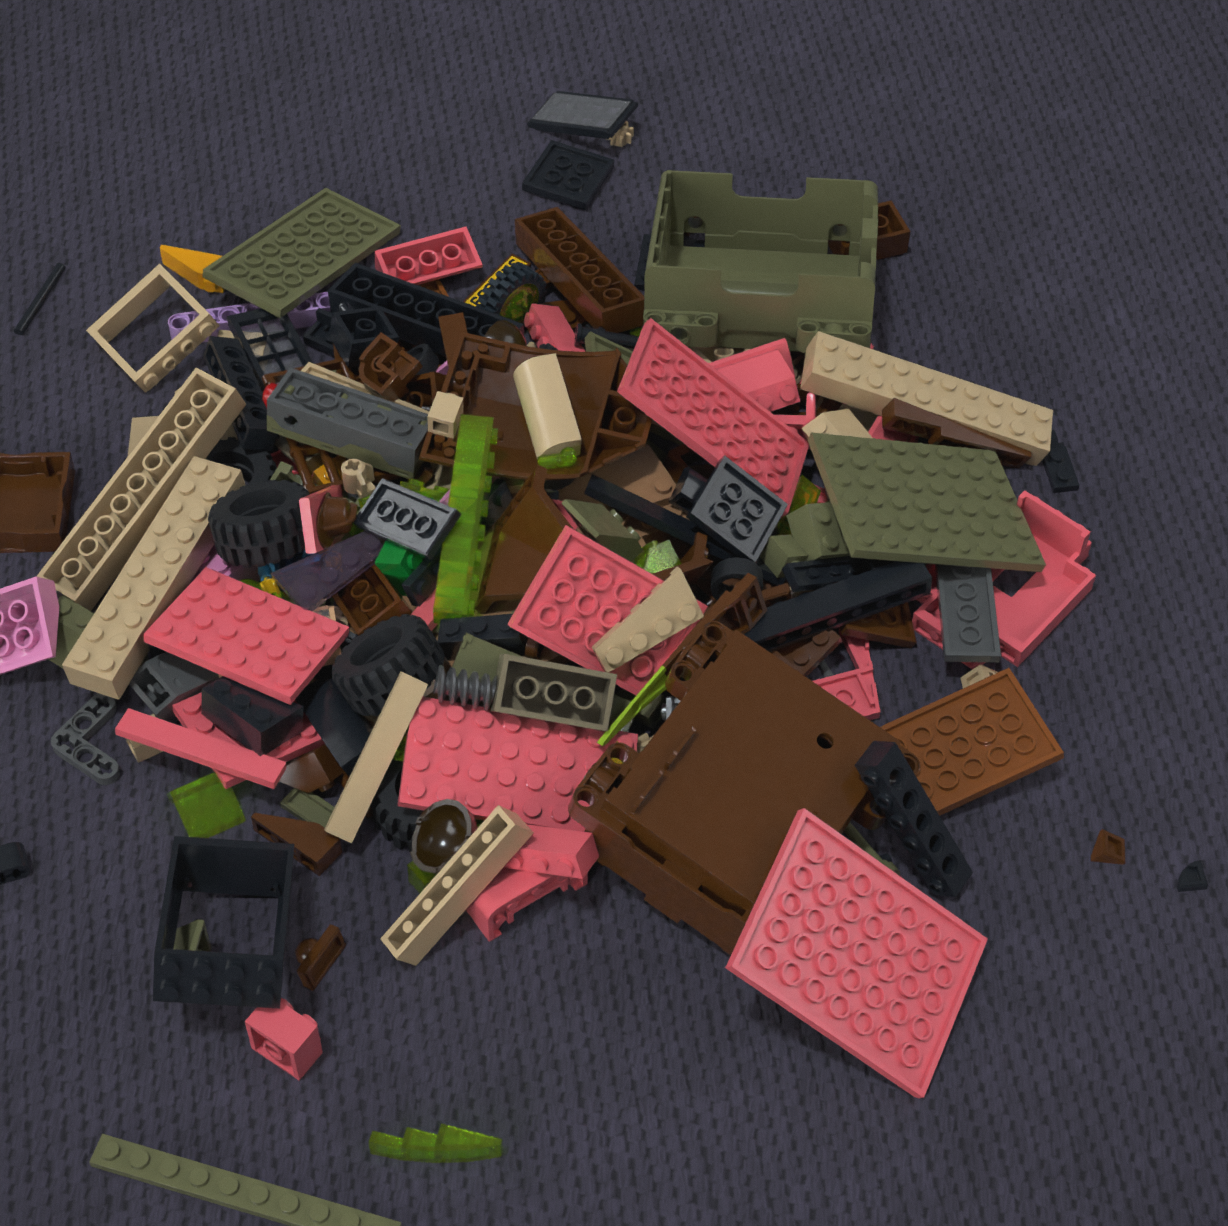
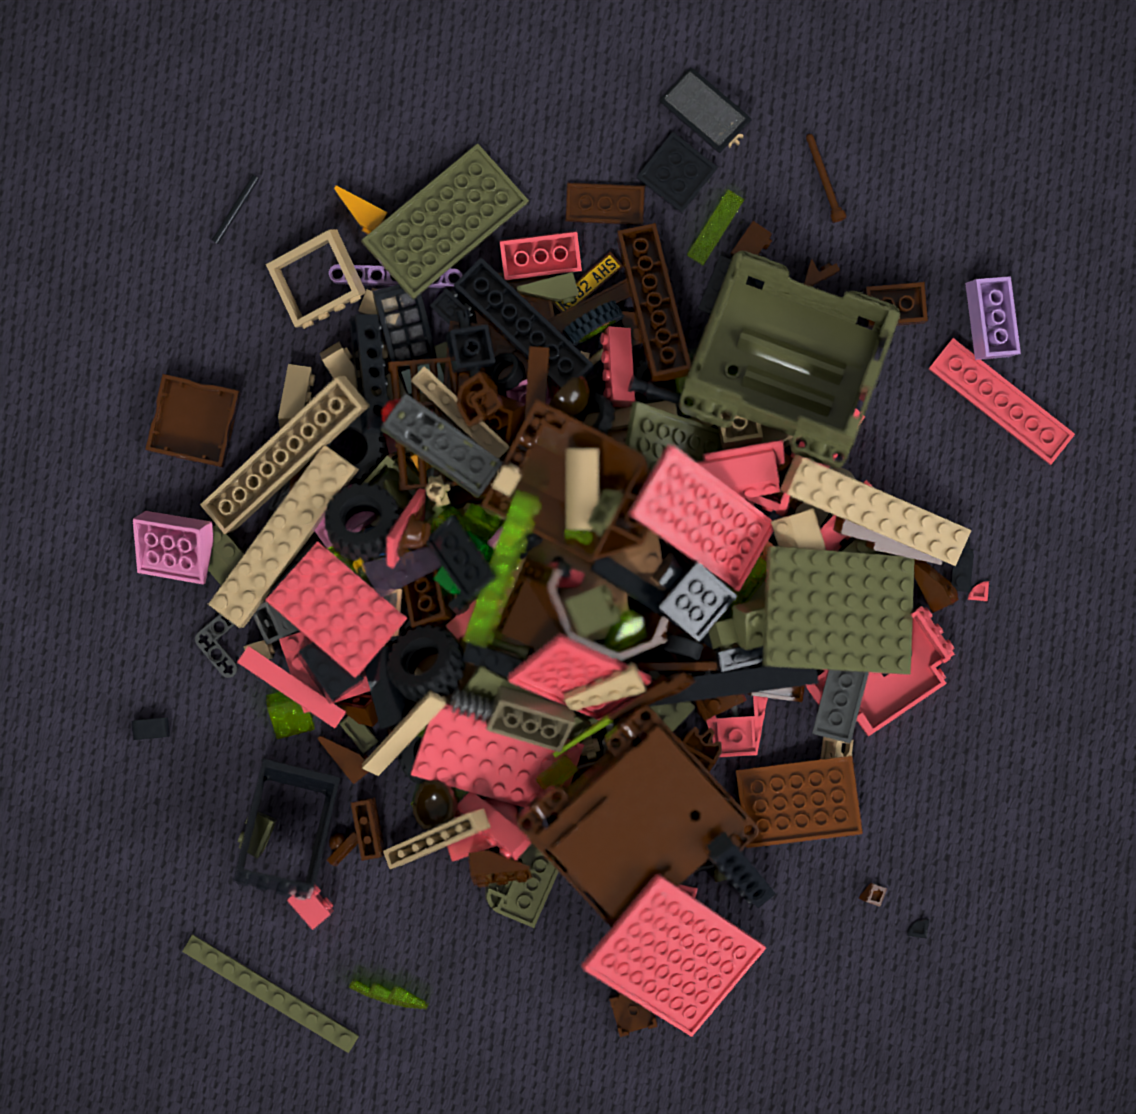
camera: 20 degrees right, 35 degrees up
none -> reddish brown brick [351,797,385,861]
none -> reddish brown slope [468,851,532,887]
none -> olive plate [485,841,559,928]
none -> olive slope [515,272,579,304]
none -> reddish brown tile [566,183,644,225]
none -> olive panel [588,490,623,536]
none -> reddish brown panel [609,993,658,1037]
none -> clear neon green plate [687,189,745,266]
none -> reddish brown piece [806,134,847,223]
none -> reddish brown slope [914,559,959,613]
none -> coral plate [928,338,1075,465]
none -> lavender brick [965,277,1021,360]
none -> coral tile [967,582,989,601]

